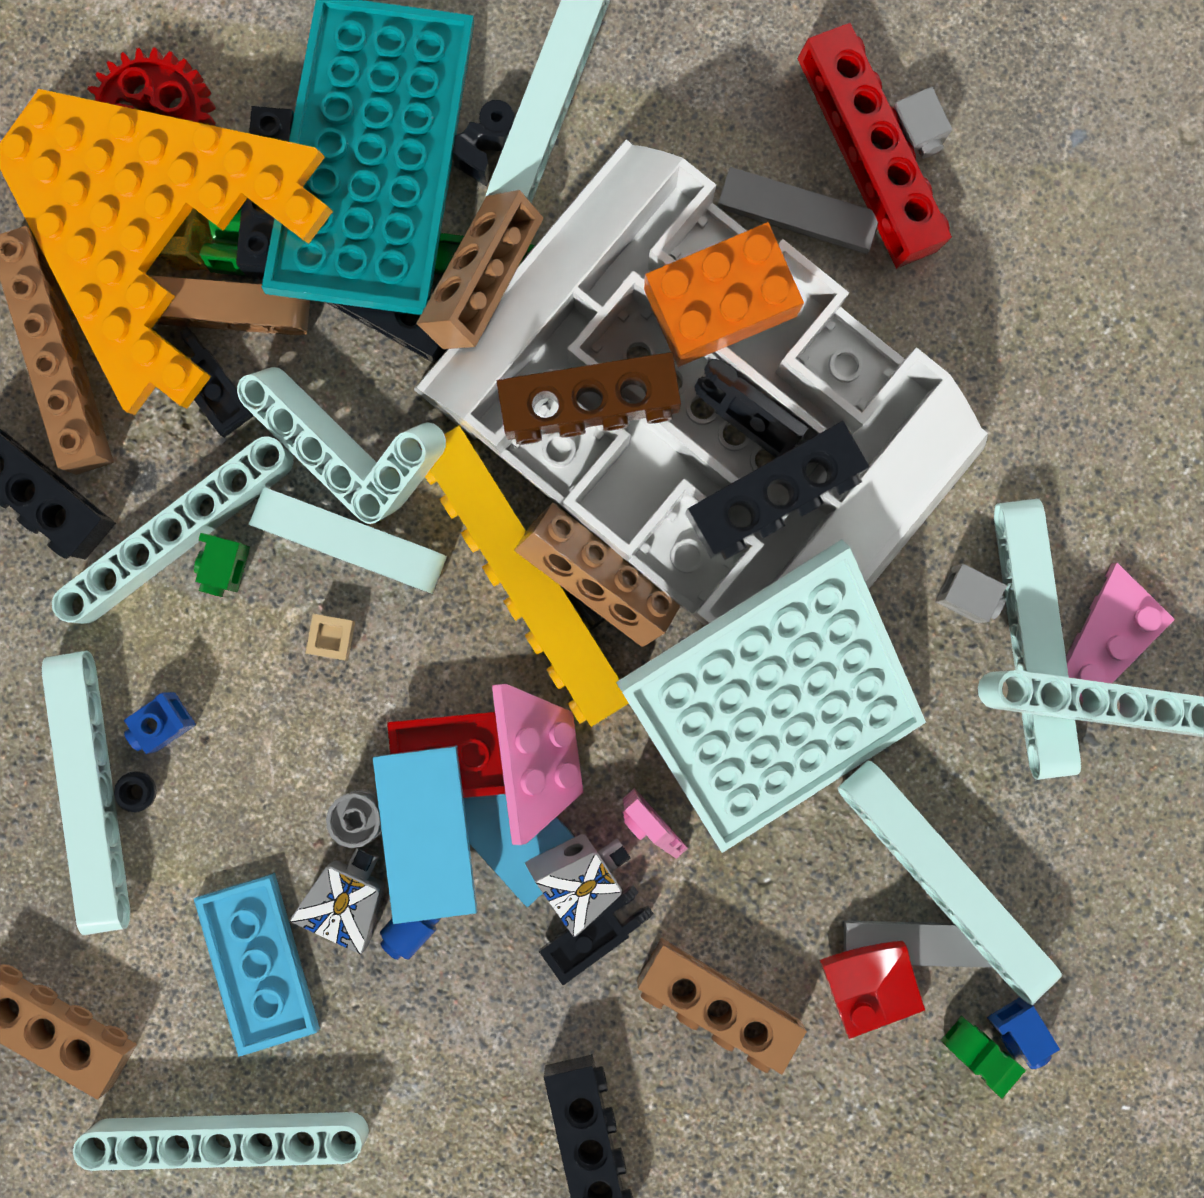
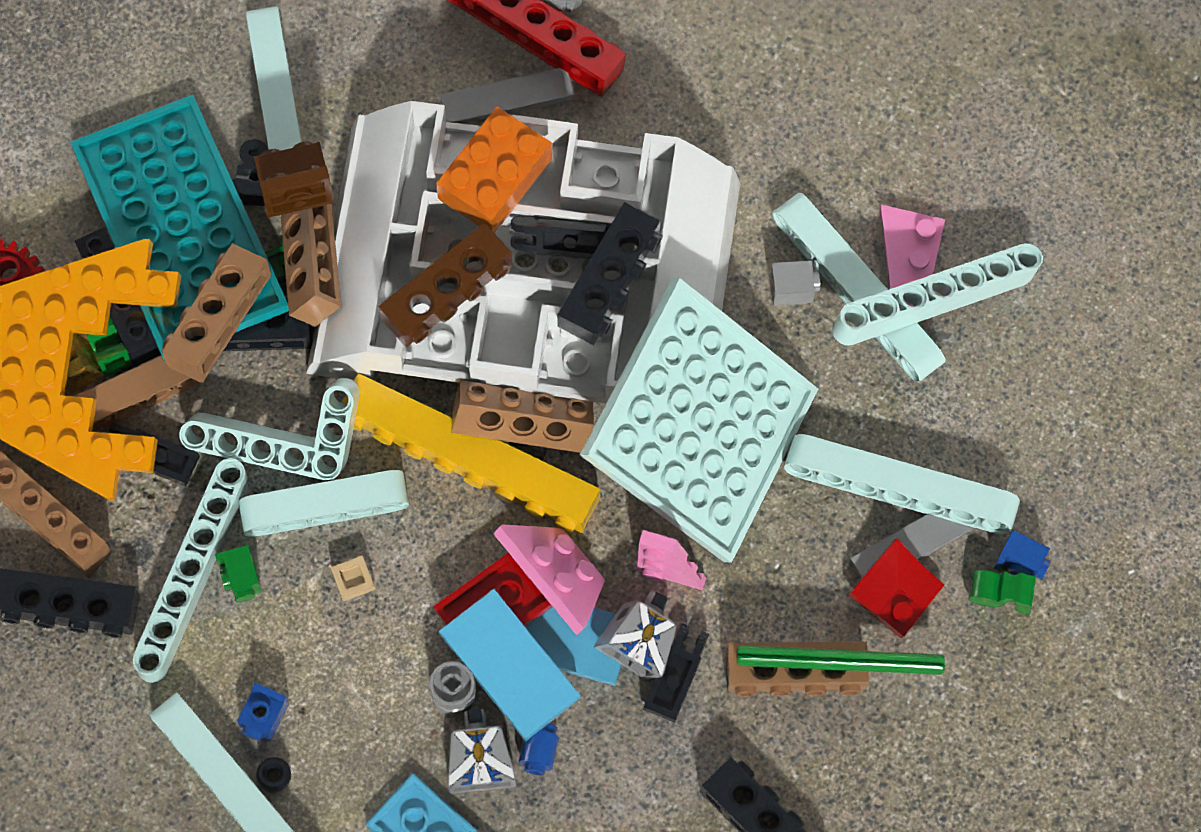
camera: 35 degrees left, 15 degrees down
none -> medium nougat brick [162,243,271,383]
none -> reddish brown bracket [254,141,334,218]
none -> green axle [736,645,945,675]

